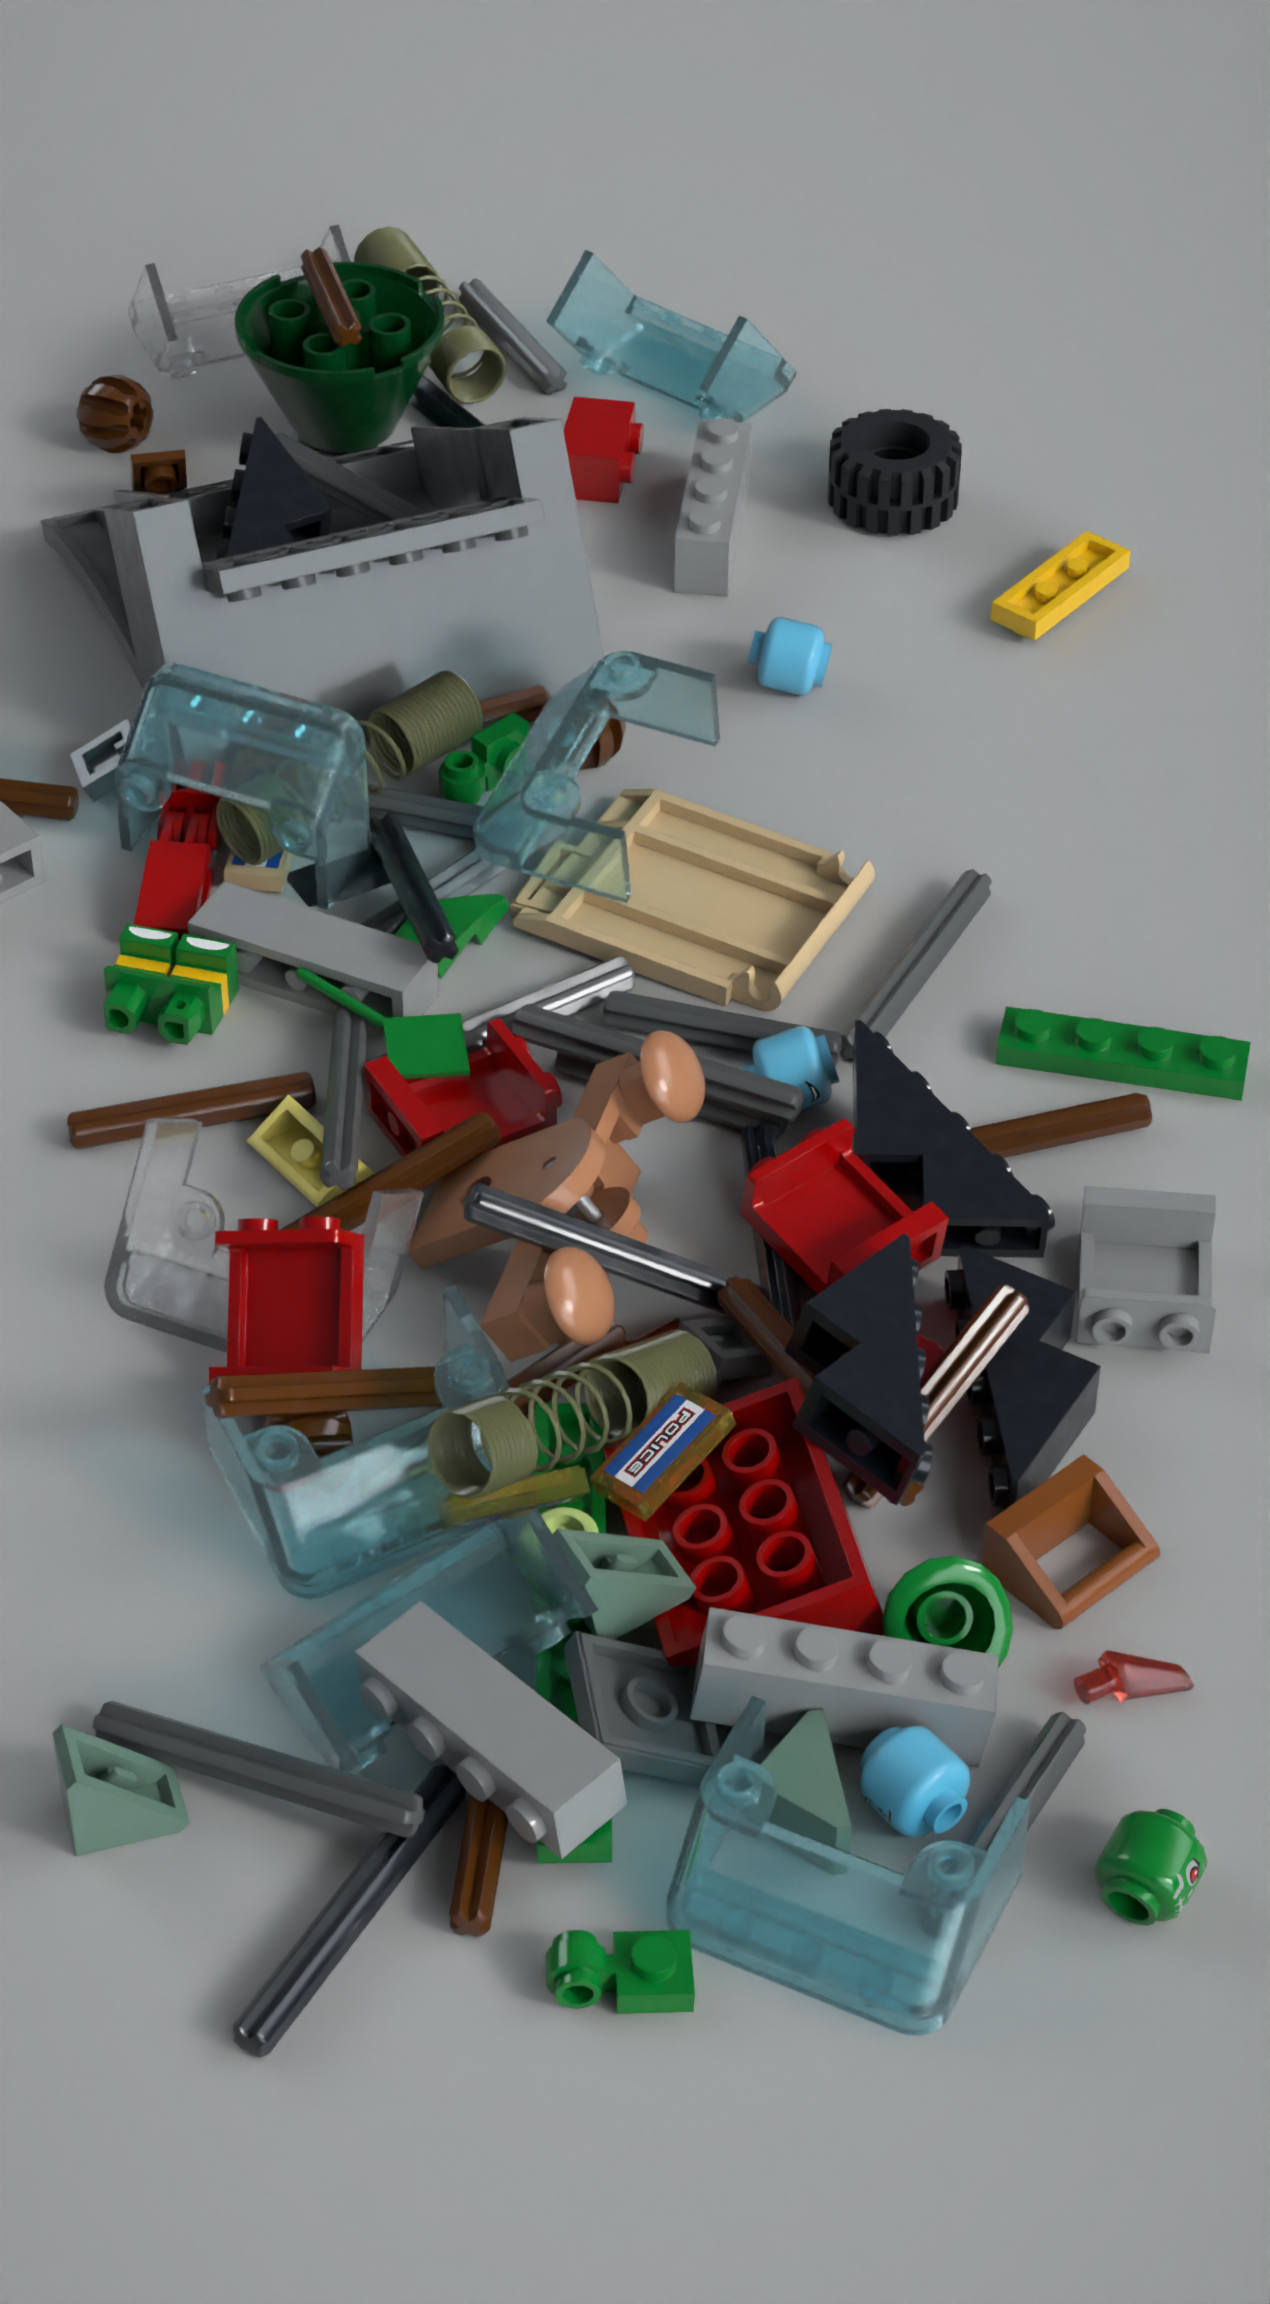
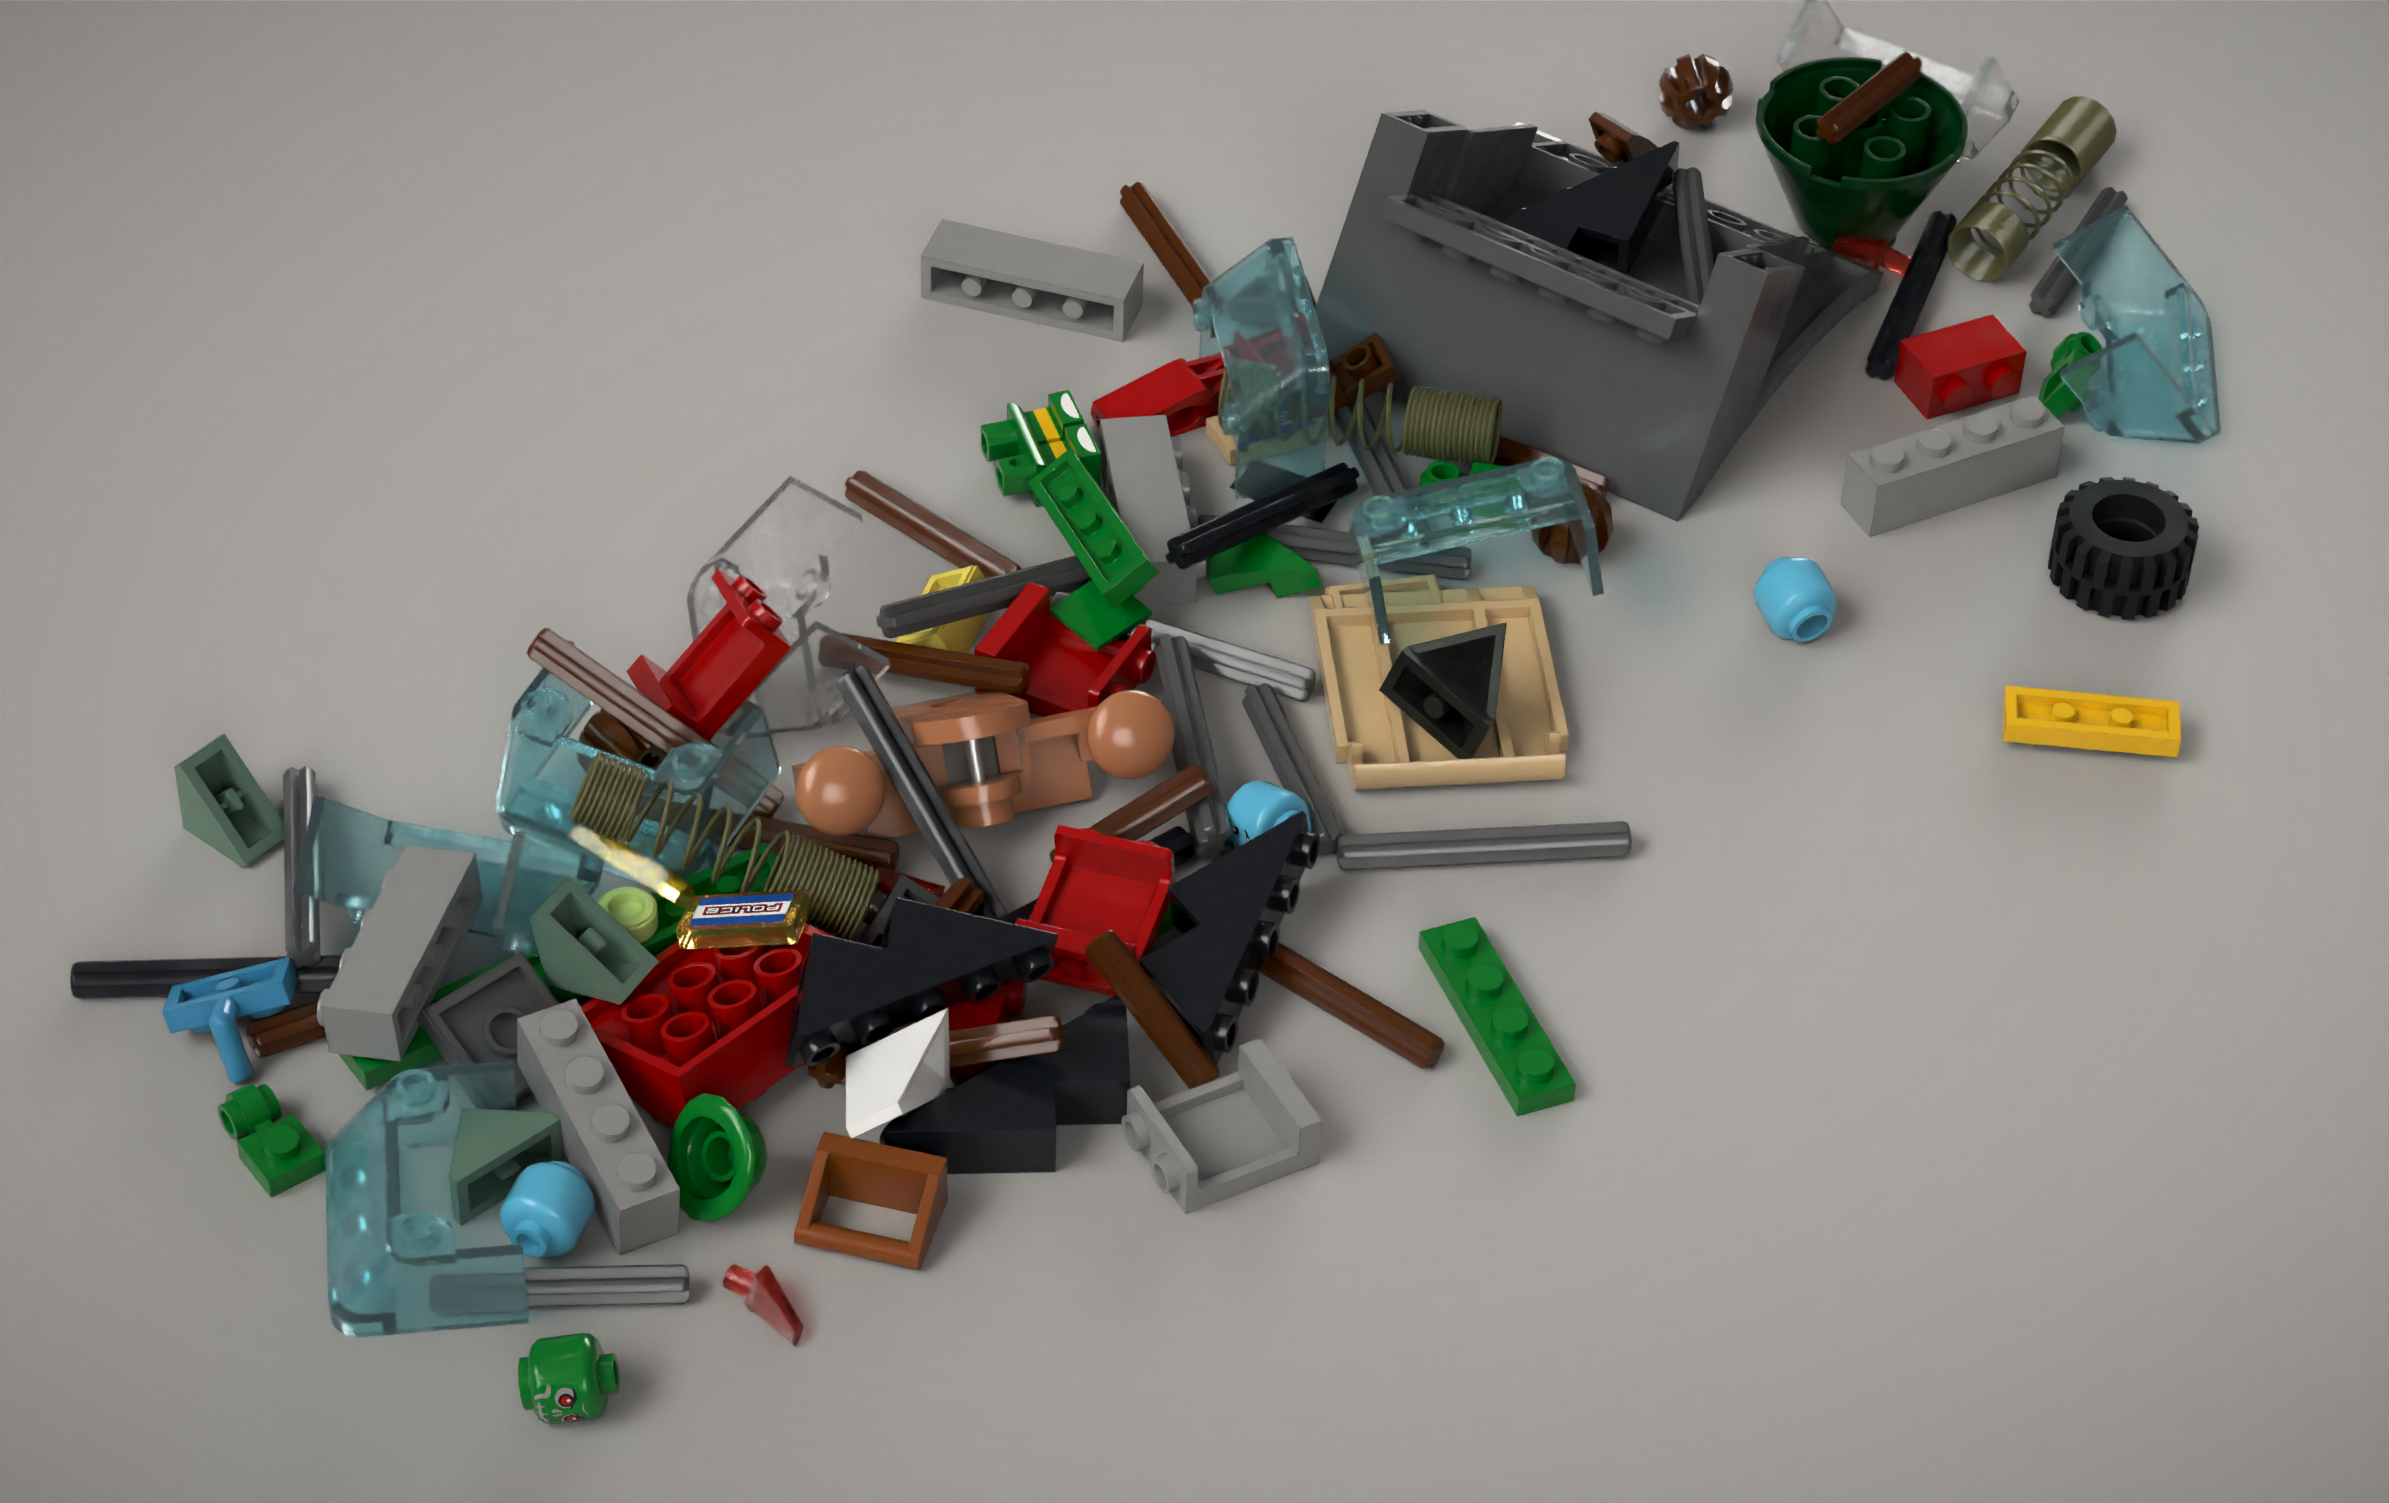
camera: 55 degrees right, 0 degrees up
none -> dark azure plate [162,956,298,1083]
none -> white slope [846,1007,955,1138]
none -> green plate [1027,448,1159,609]
none -> reddish brown axle [1049,764,1214,863]
none -> reddish brown axle [1085,930,1220,1089]
none -> pearl dark grey slope [1379,622,1507,759]
none -> clear red bar [1830,236,1912,276]
none -> green plate [2038,332,2103,419]

